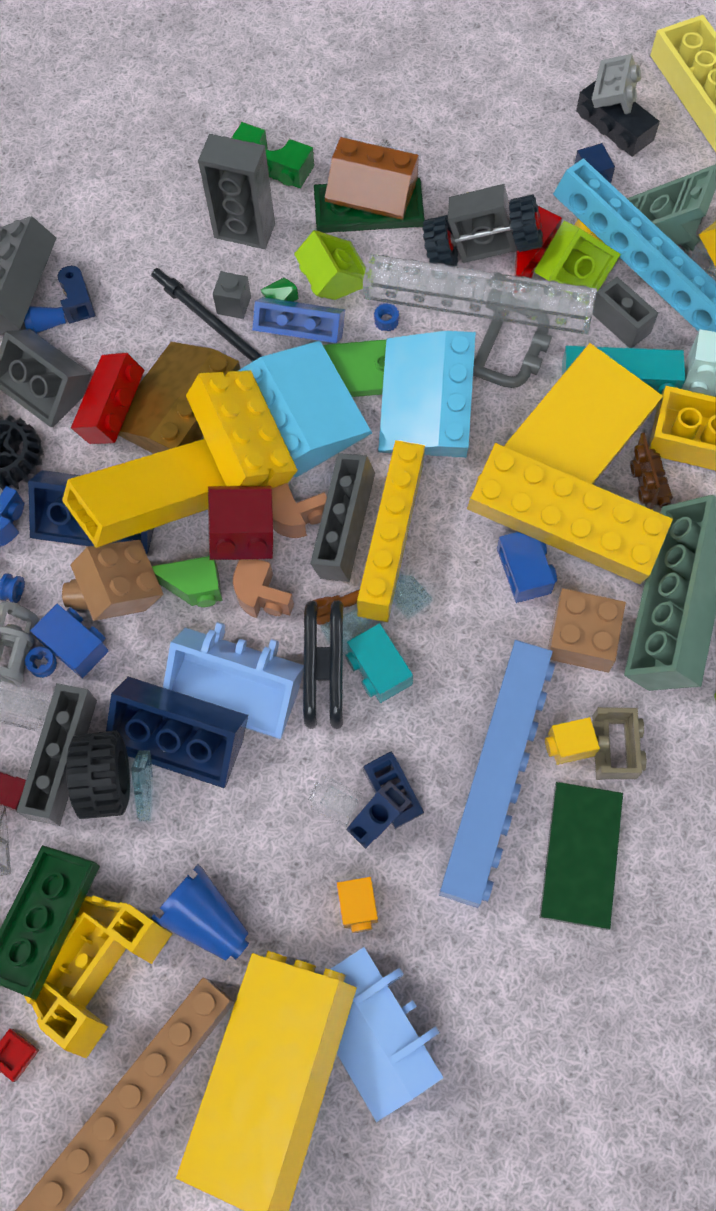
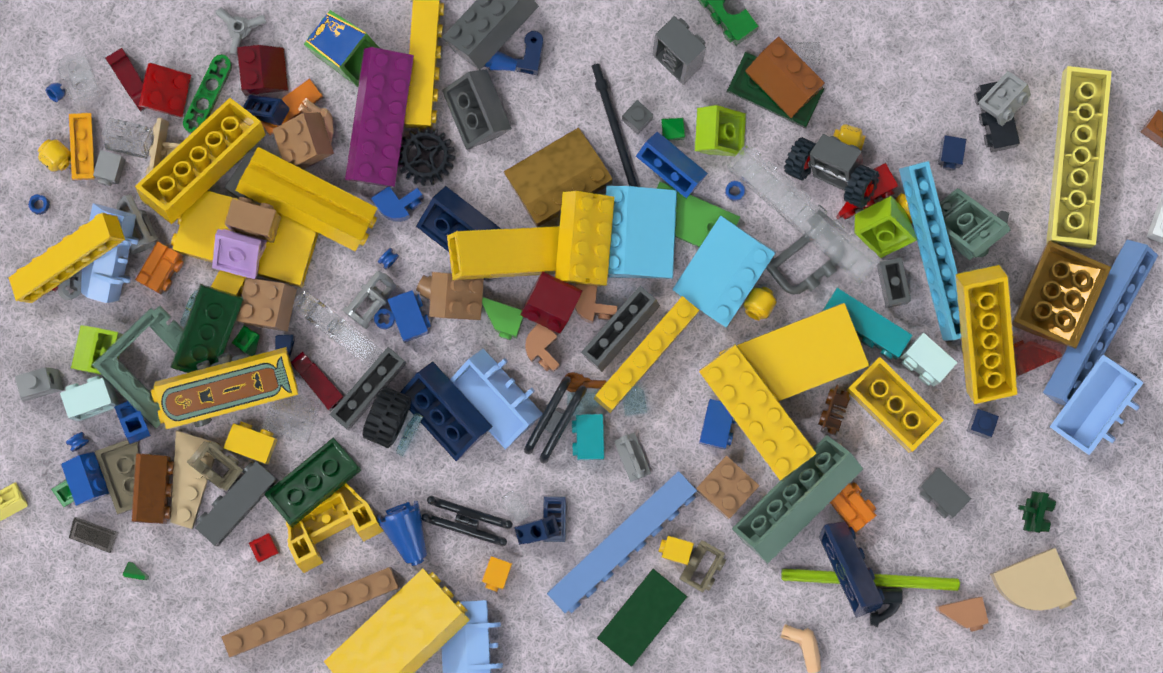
camera: 25 degrees right, 15 degrees up
red brick [71,353,145,444] -> none
none -> black piece [421,496,513,546]
none -> light grey hinge [614,432,651,482]
none -> yellow head [743,286,777,321]

